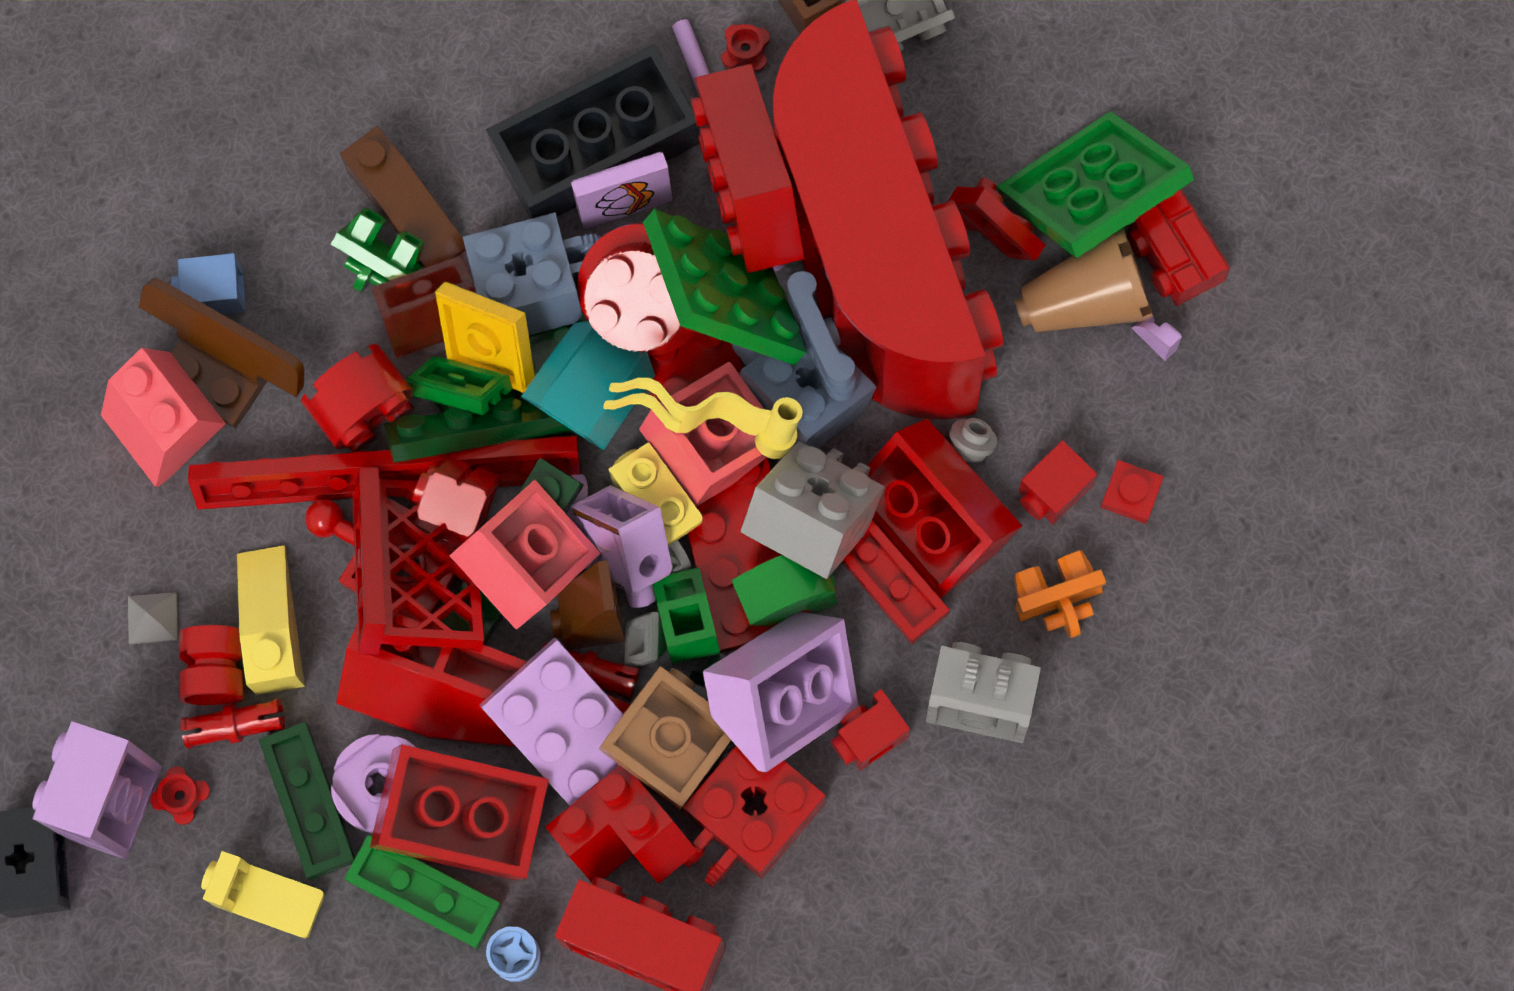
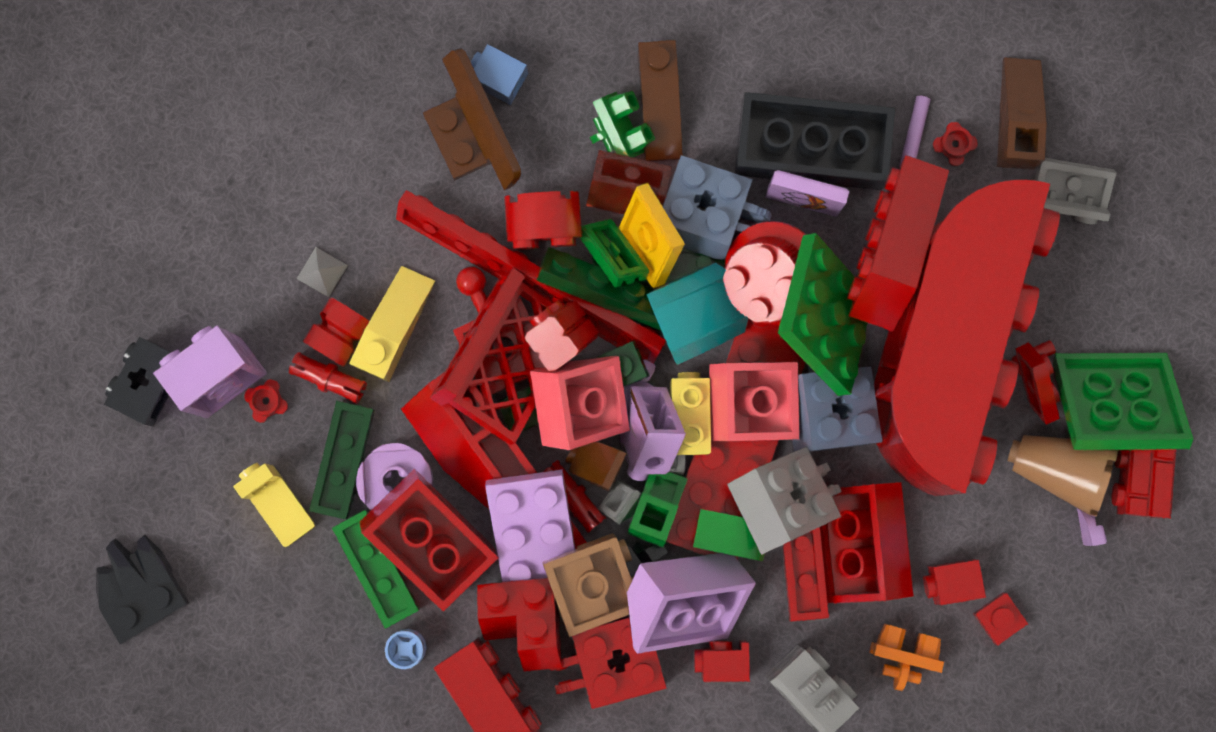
camera: 30 degrees right, 10 degrees up
coral slope [101,348,226,487] -> none
light yellow flag [603,378,803,459] -> none
sand blue plate [787,271,856,401] -> none
light grey plate [949,418,998,462] -> none

